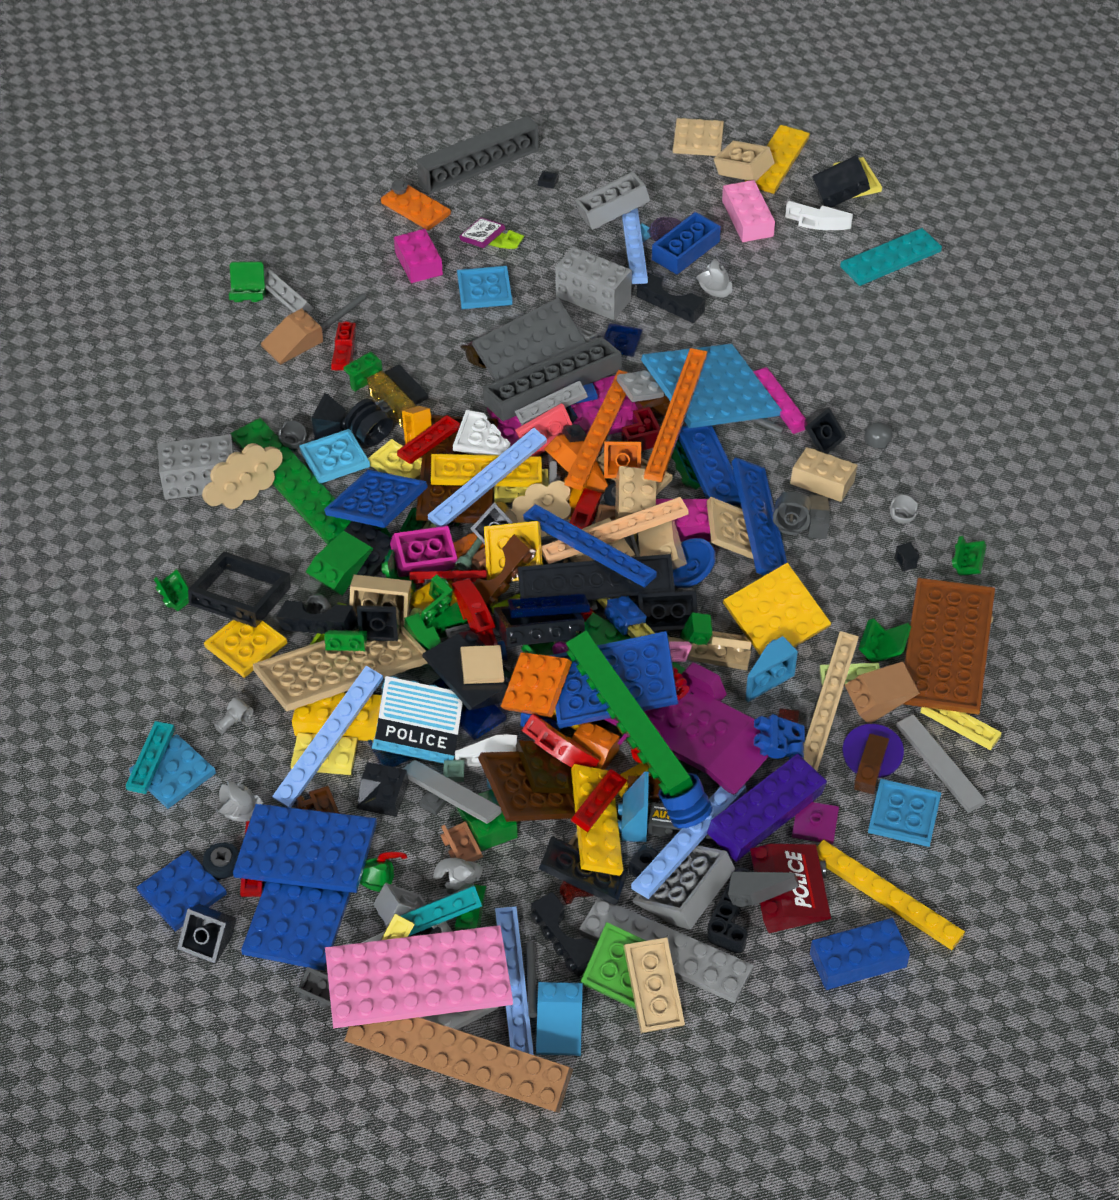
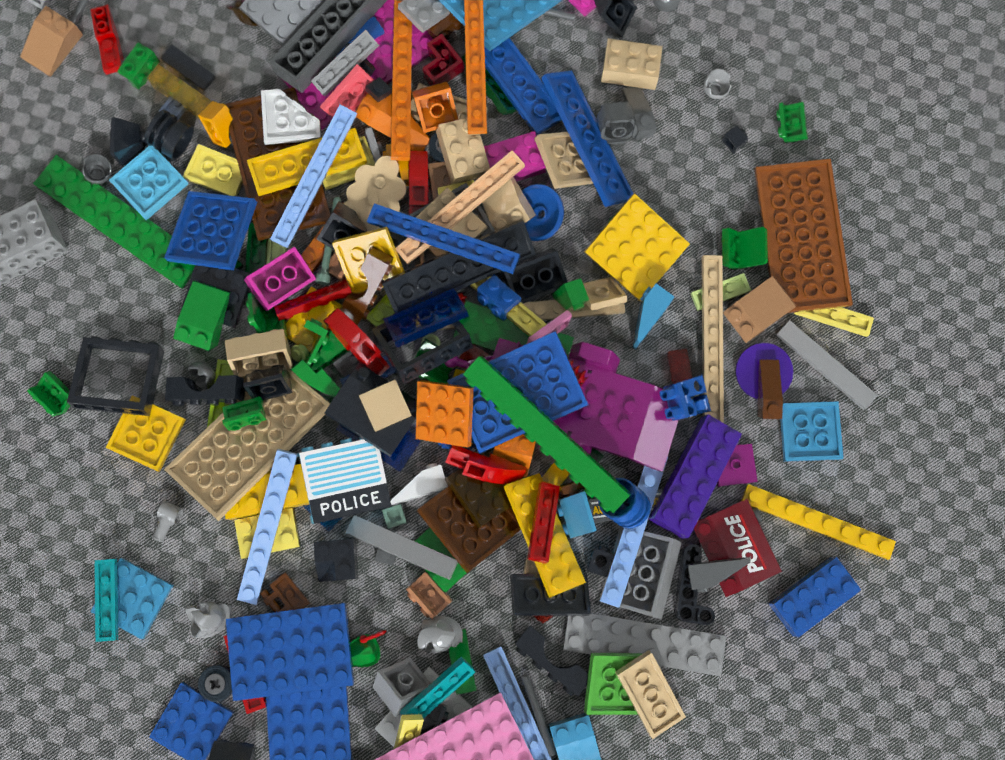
camera: 20 degrees left, 30 degrees up
tan plate [202,443,283,509] -> none
red plate [397,415,460,464] -> none

